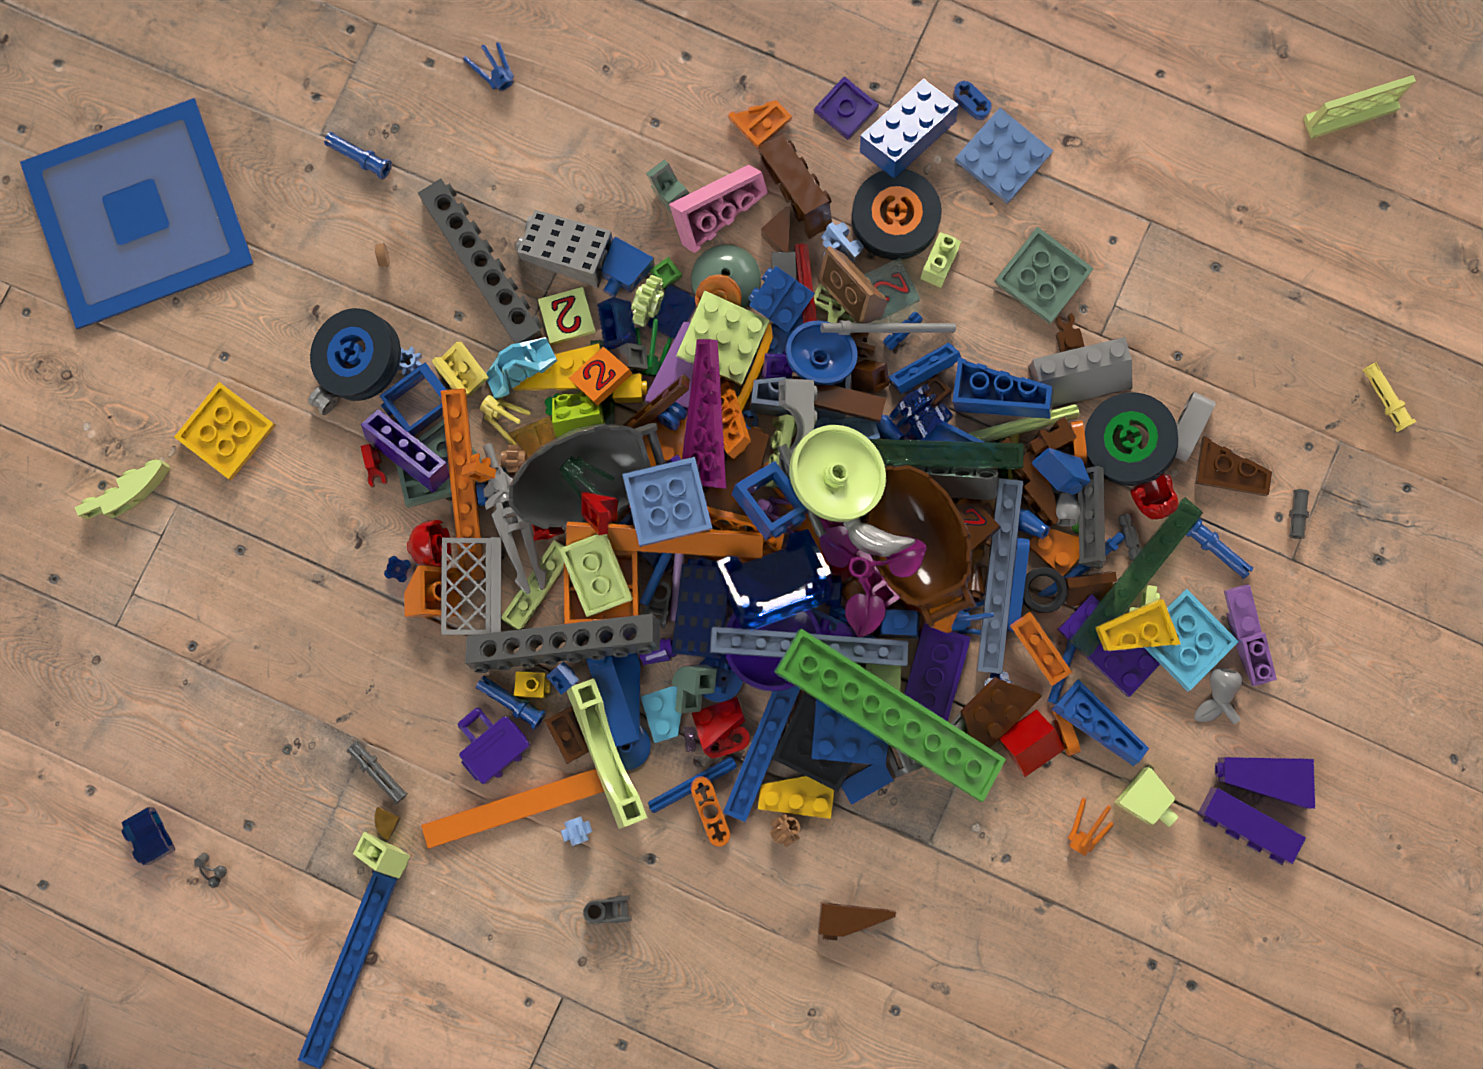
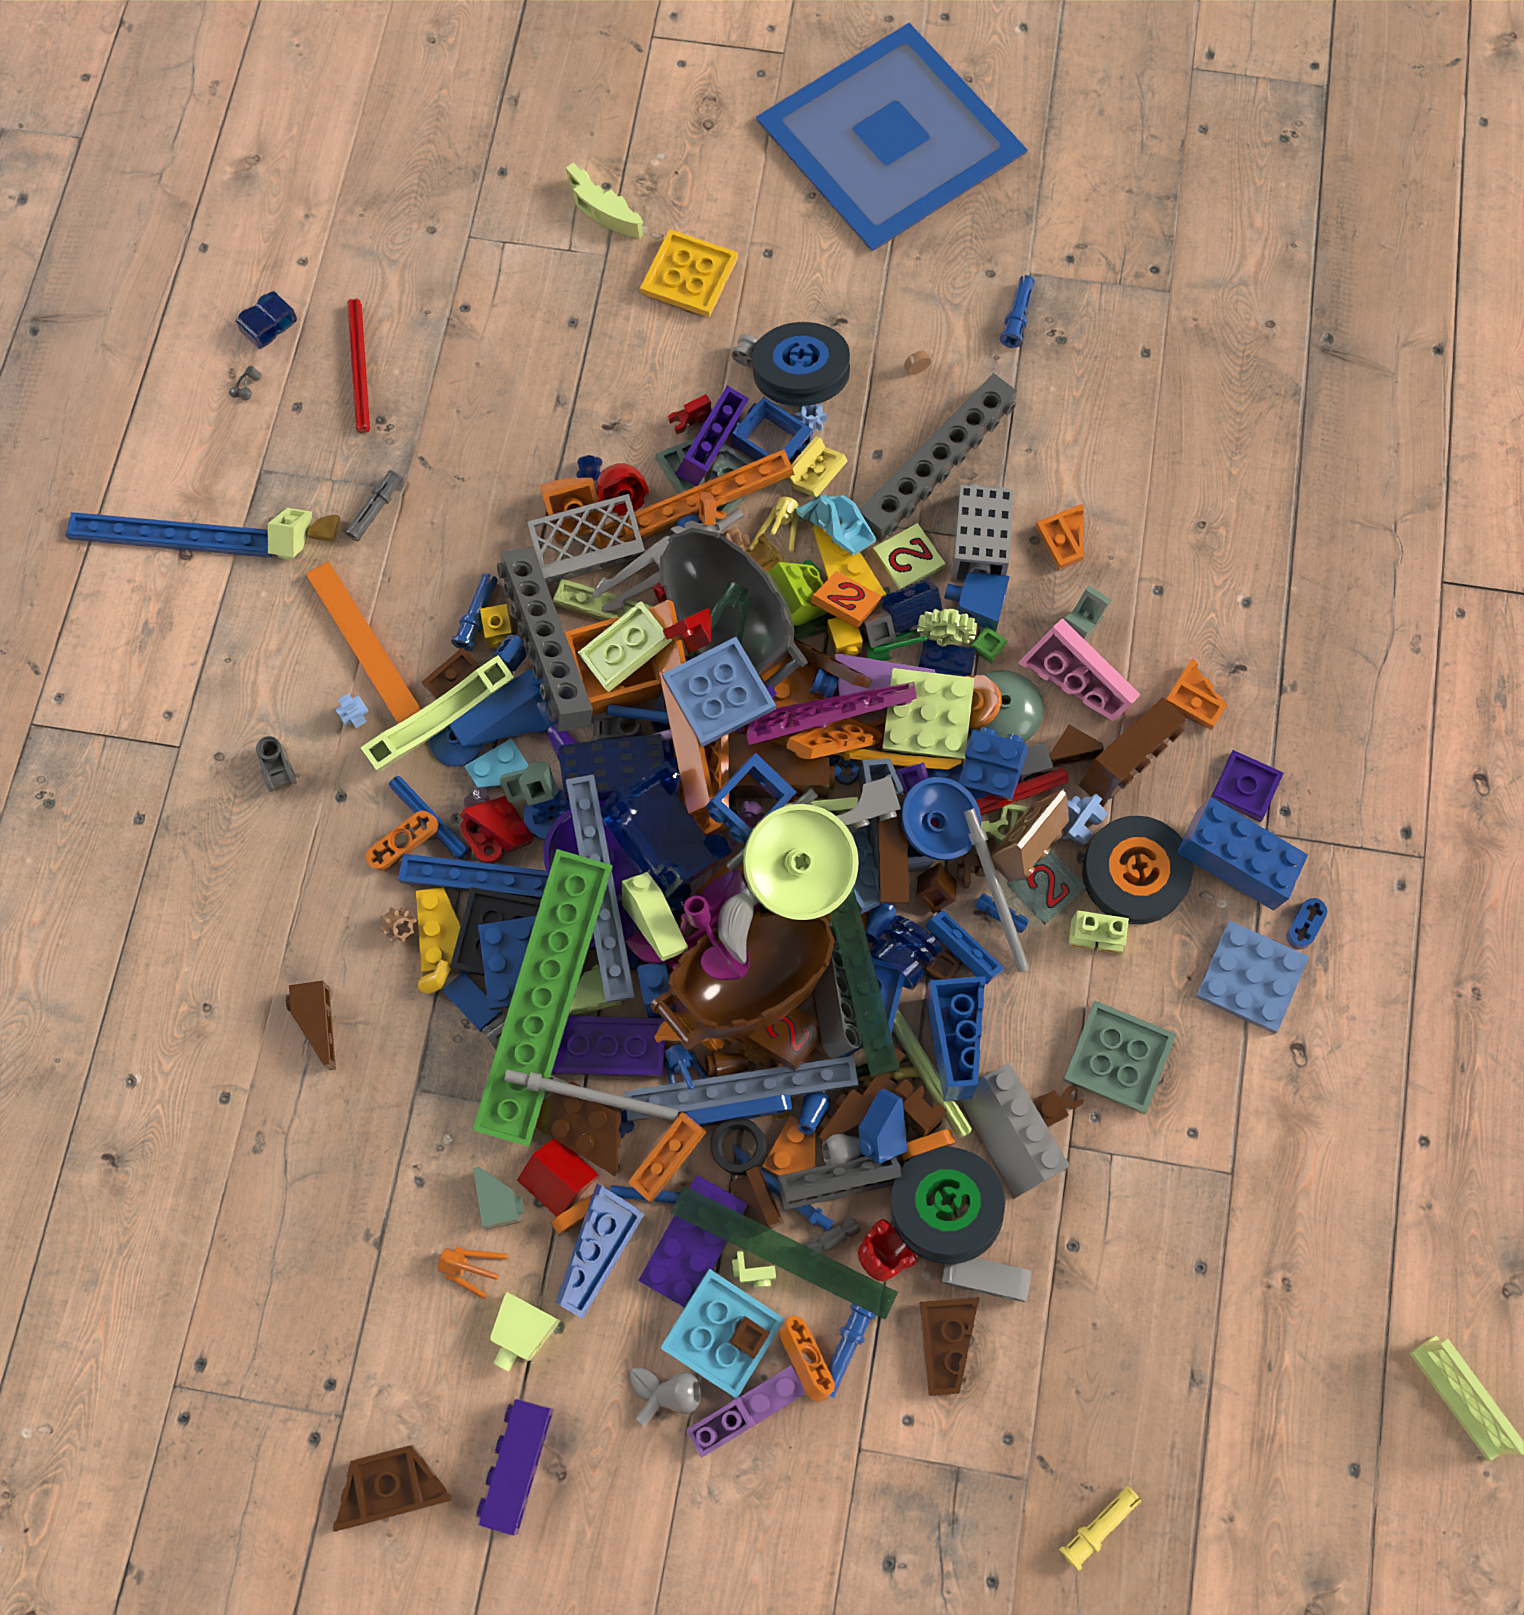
camera: 75 degrees right, 10 degrees down
dark purple piece [458,707,531,784] -> none
blue plant [463,42,515,91] -> none
yellow wing [1095,599,1181,651] -> none
dark purple slope [1215,757,1315,809] -> none
dark grey pin [1289,489,1309,539] -> none
none -> reddish brown wing [333,1445,452,1532]
none -> red axle [347,298,370,433]
none -> yellow arm [418,959,451,994]
none -> sand green slope [473,1167,525,1230]
none -> light grey bar [504,1069,679,1121]
none -> yellowish green slope [622,872,688,961]
none -> reddish brown tile [728,1316,770,1359]
none -> orange beam [778,1316,835,1402]
none -> orange wing [1036,504,1084,570]

